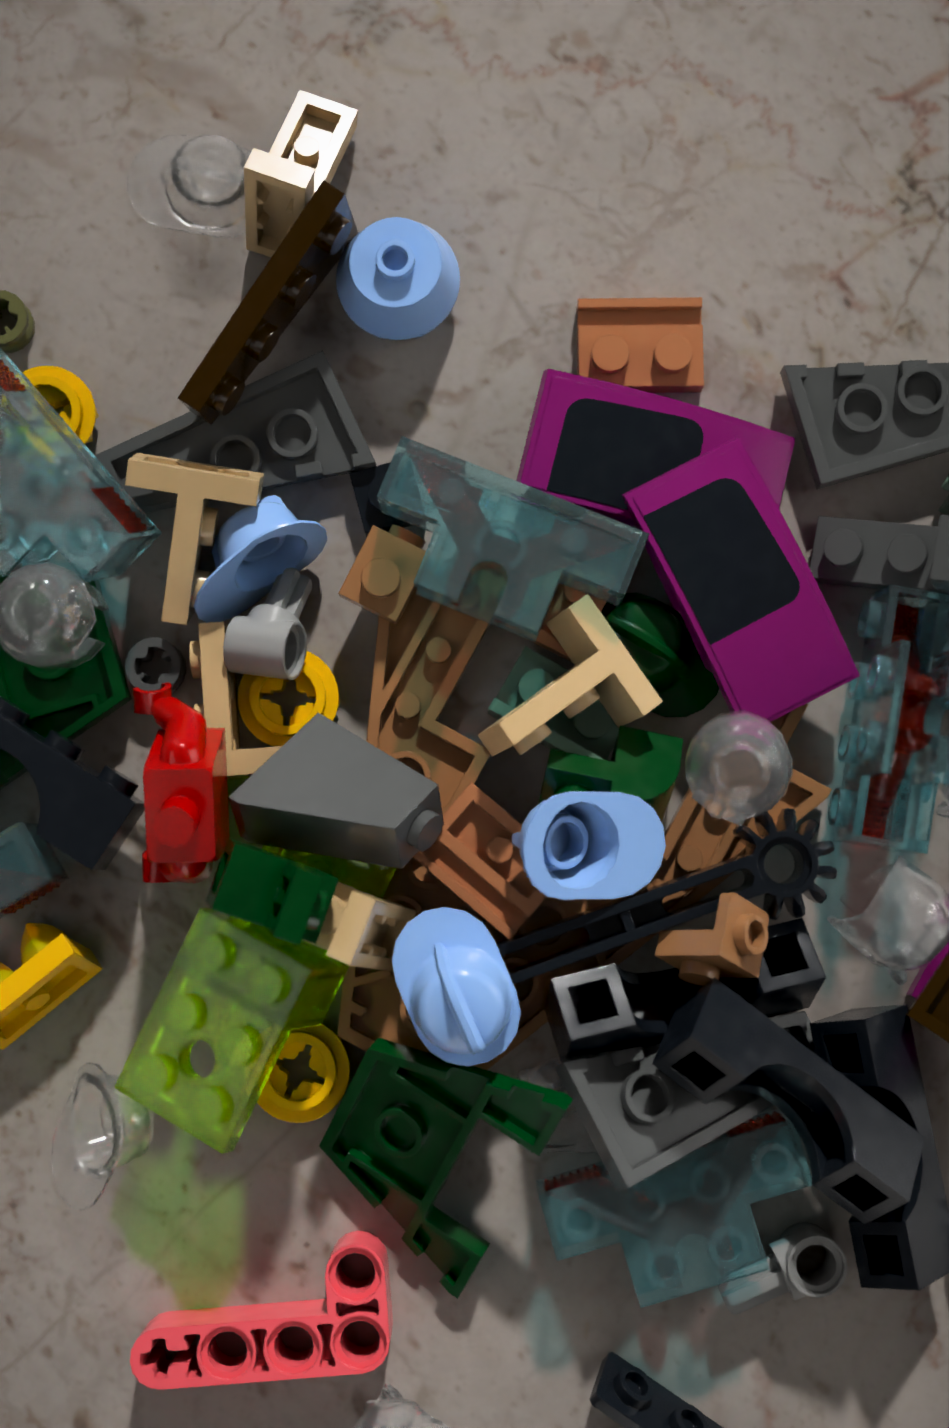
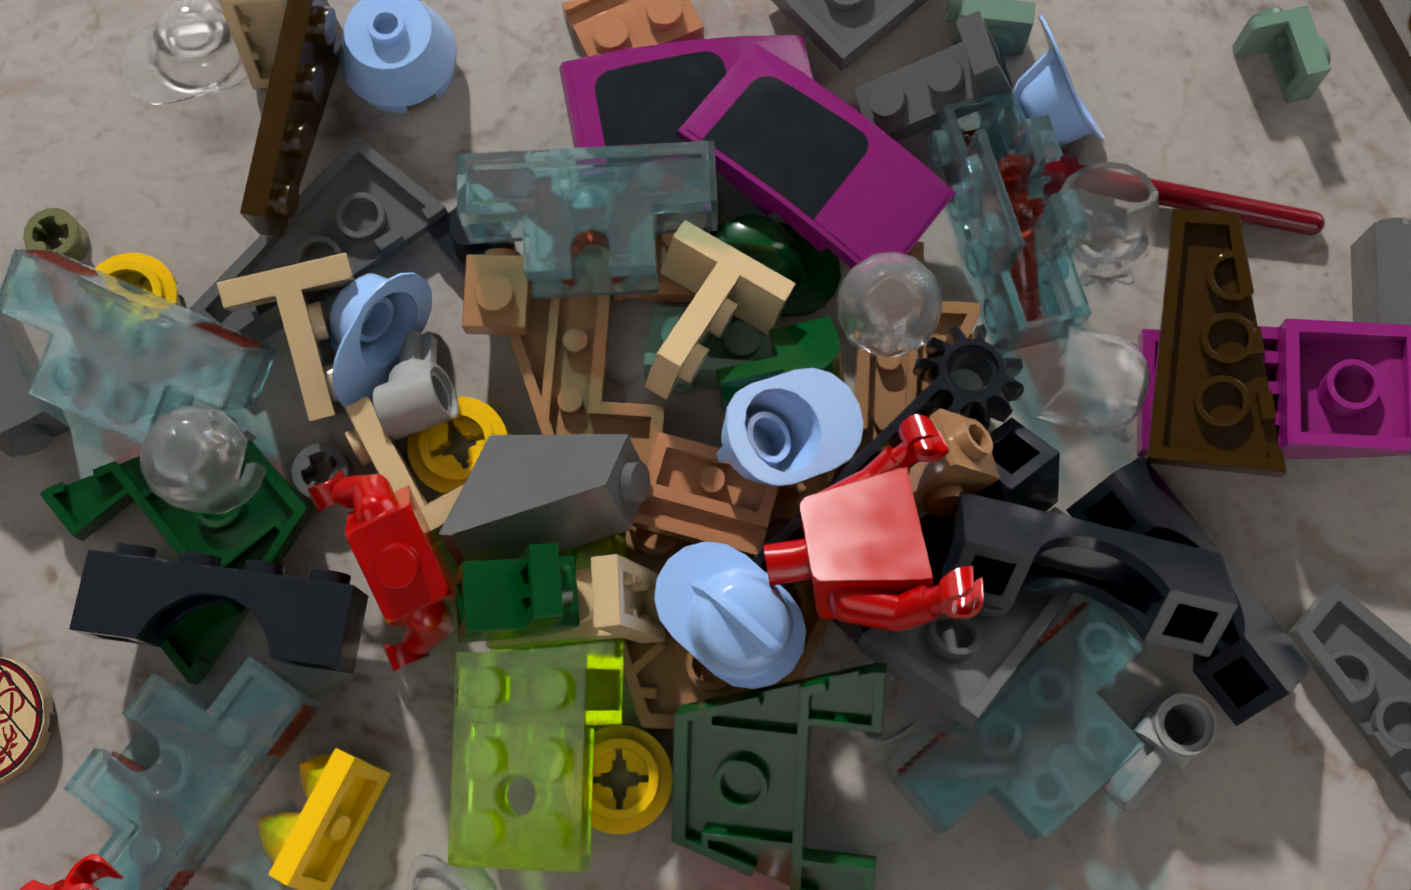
camera: 25 degrees left, 10 degrees down
none -> torso [763,414,984,632]

